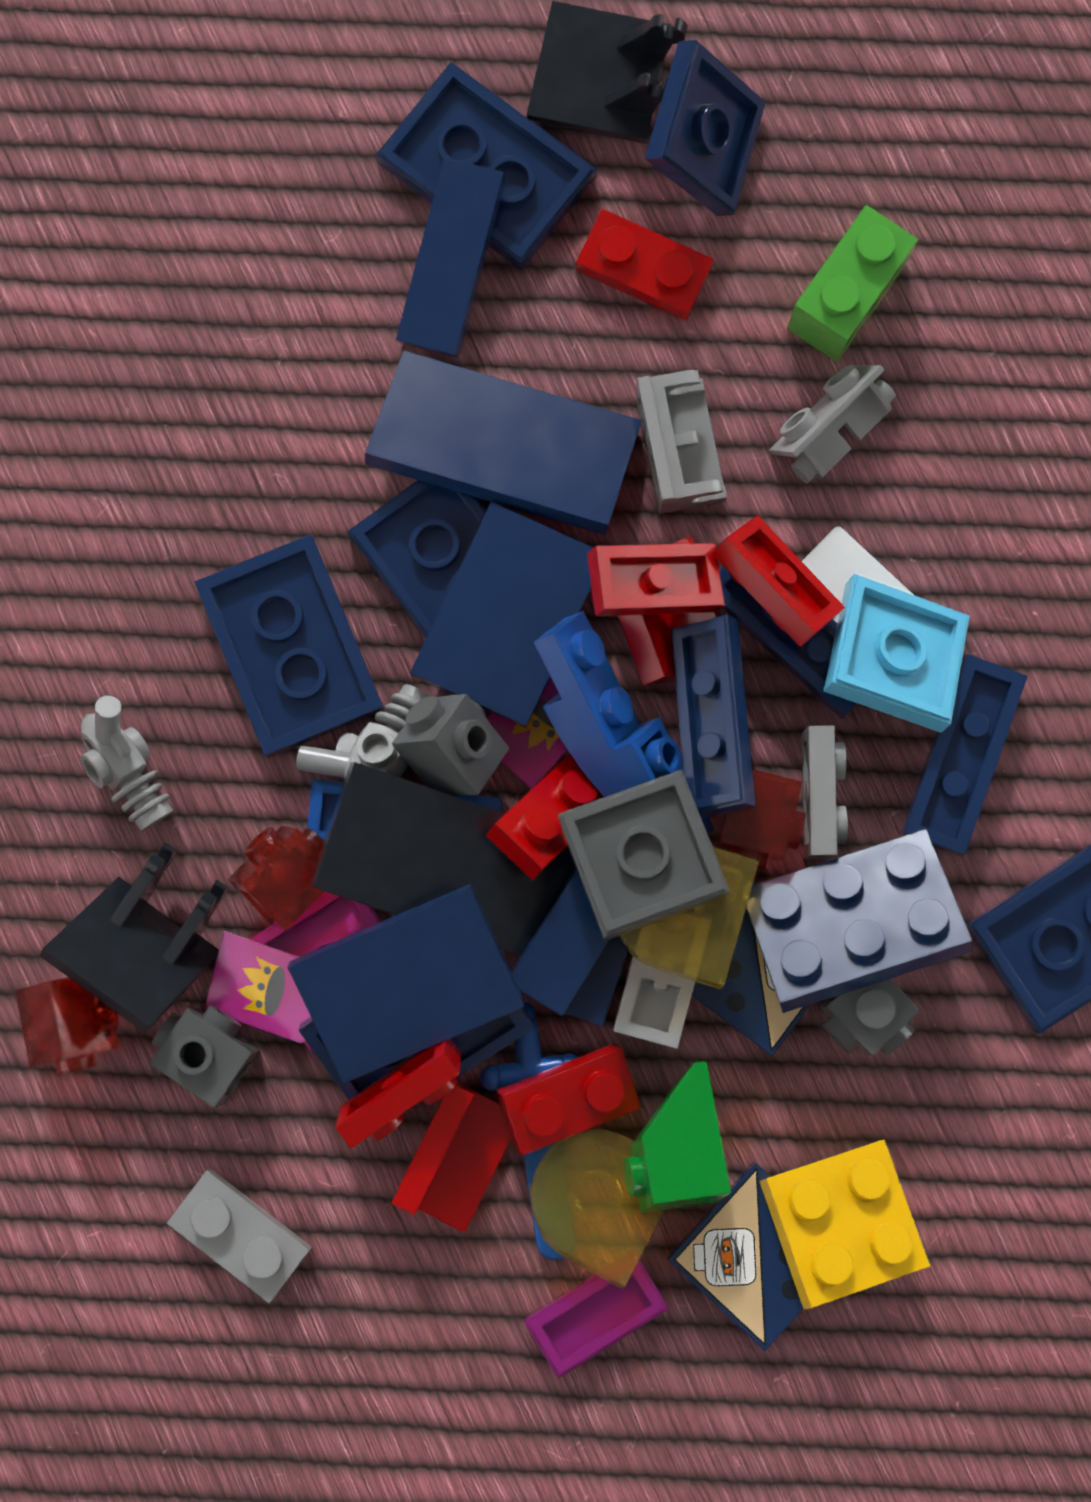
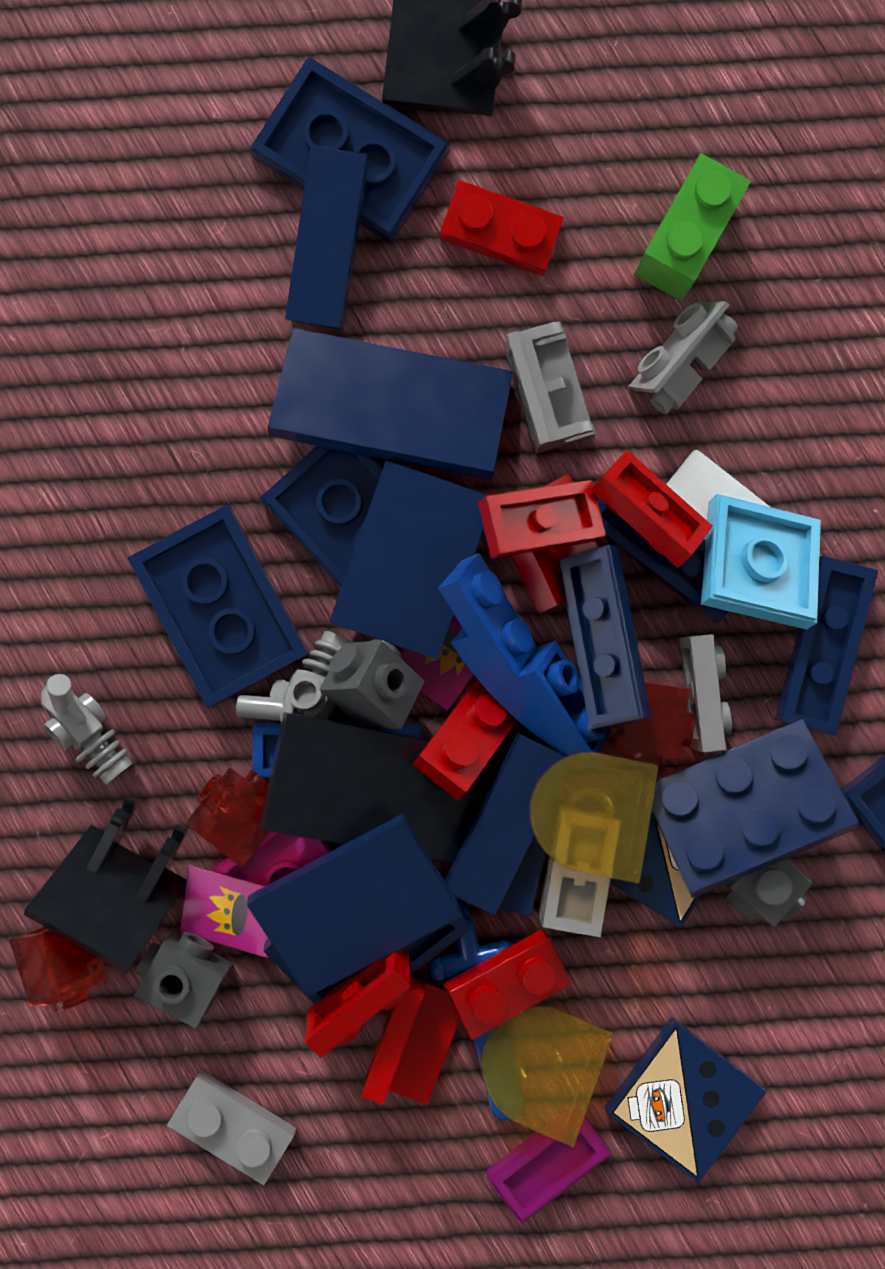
camera: 10 degrees left, 5 degrees up
dark grey tile [558,769,730,941] -> none
green slope [623,1061,731,1214] -> none
dark blue tile [645,40,766,216] -> none
yellow plate [759,1139,930,1309] -> none

